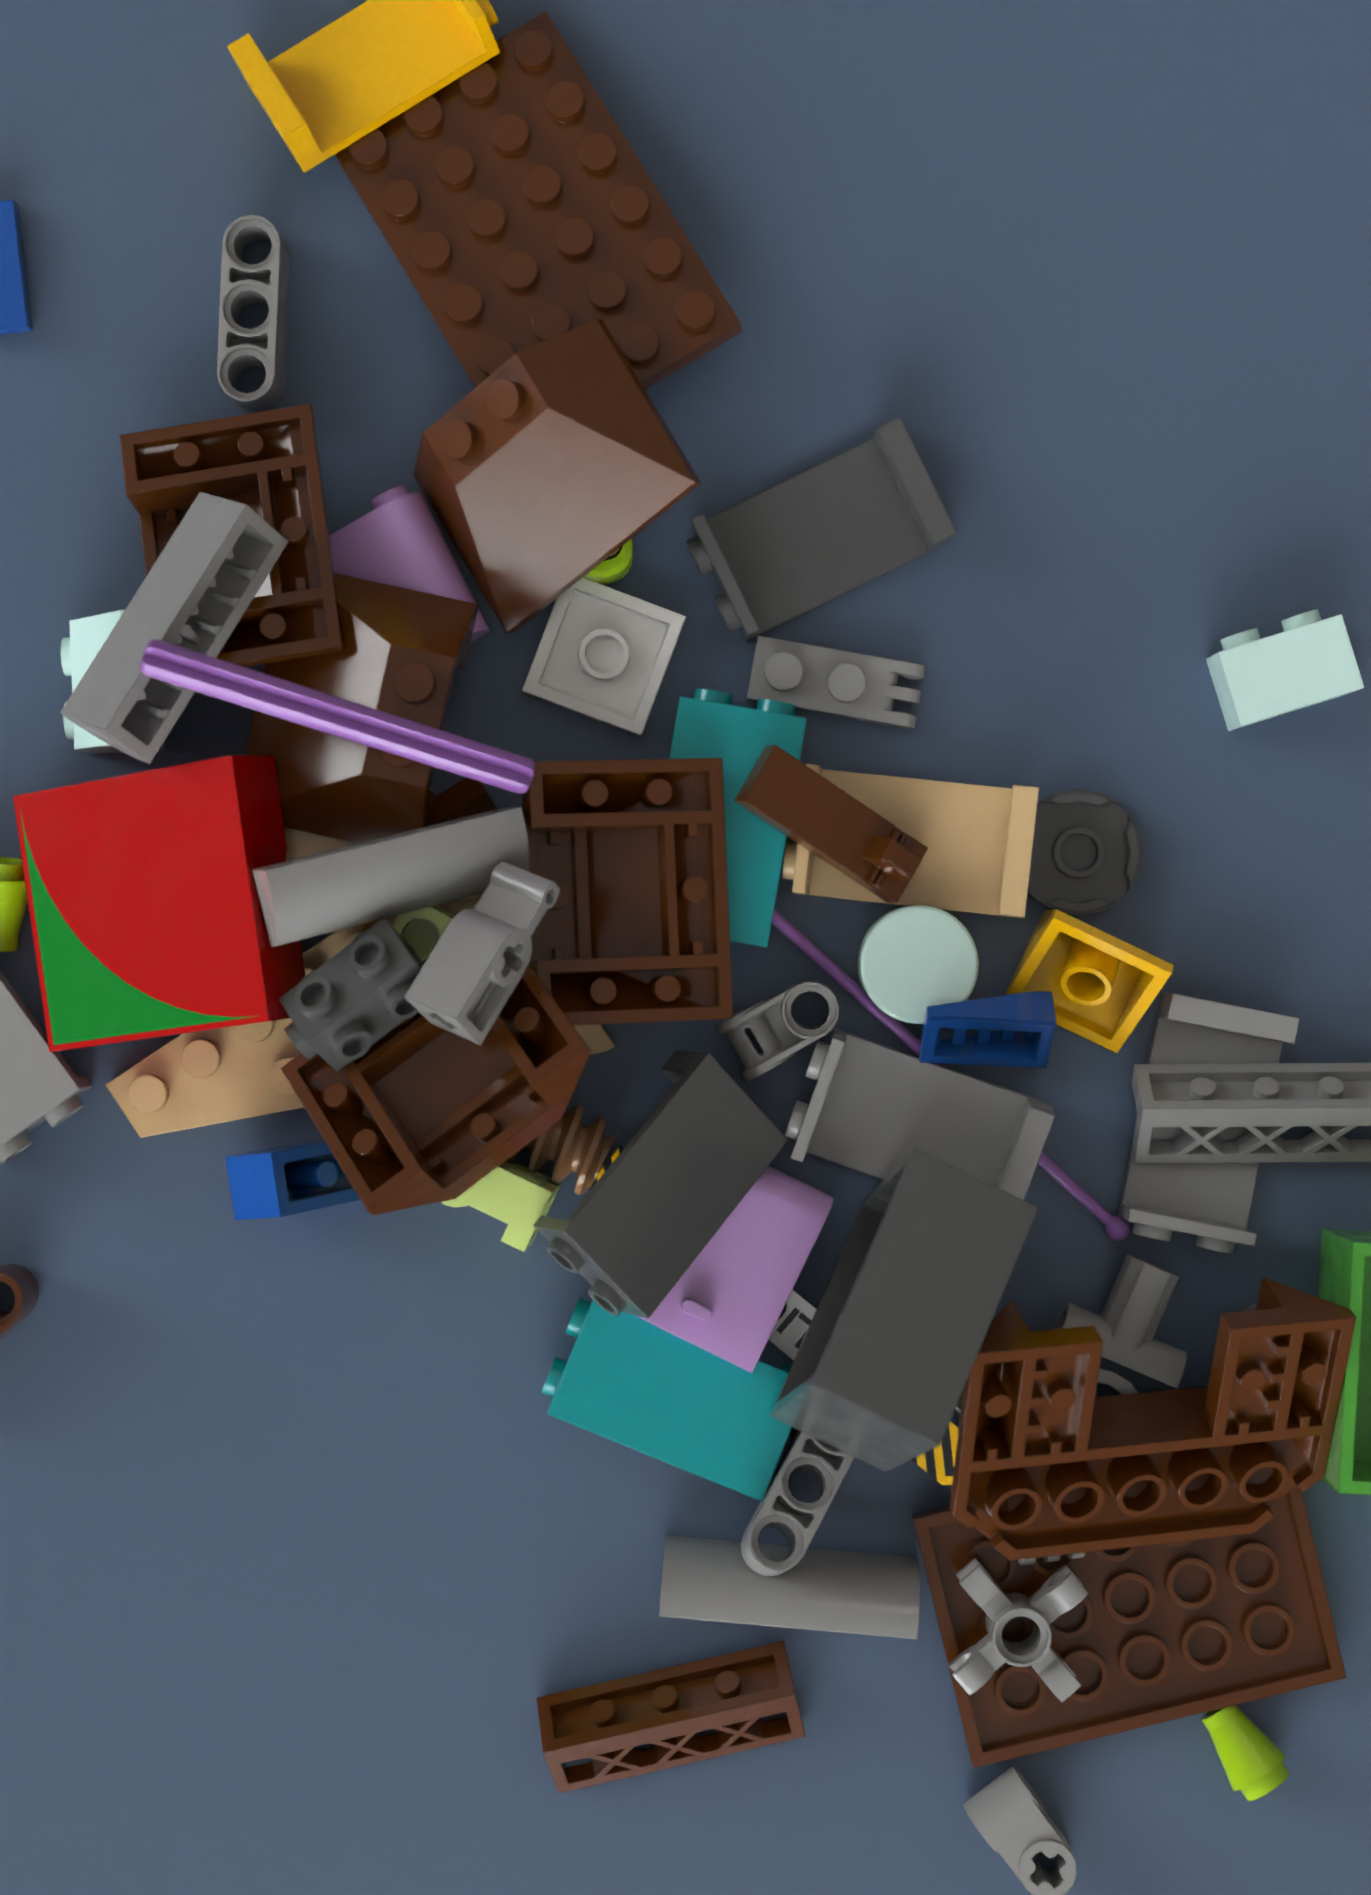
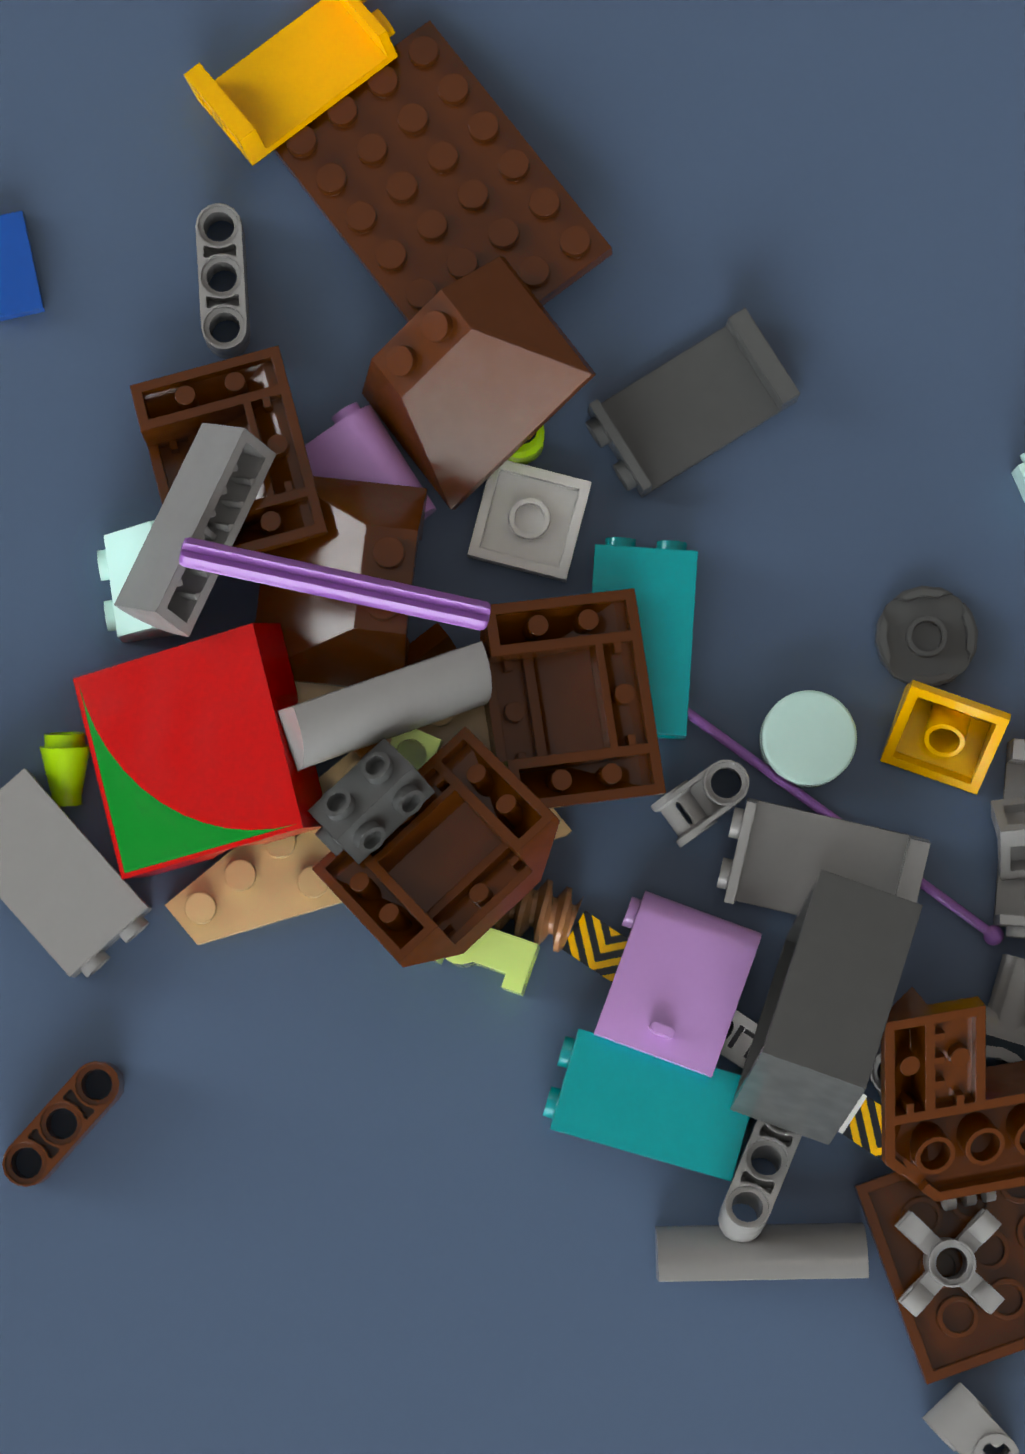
camera: 10 degrees left, 5 degrees down
blue slope [225,1139,360,1220] -> none
light grey piece [404,861,560,1046] -> none
dark grey panel [533,1051,788,1319] -> none
reddish brown fence [536,1641,806,1793] -> none
reddish brown hinge [734,745,928,903] -> none
light grey hinge [746,636,926,729] -> none
tan panel [783,764,1039,919] -> none
blue slope [919,991,1056,1068] -> none

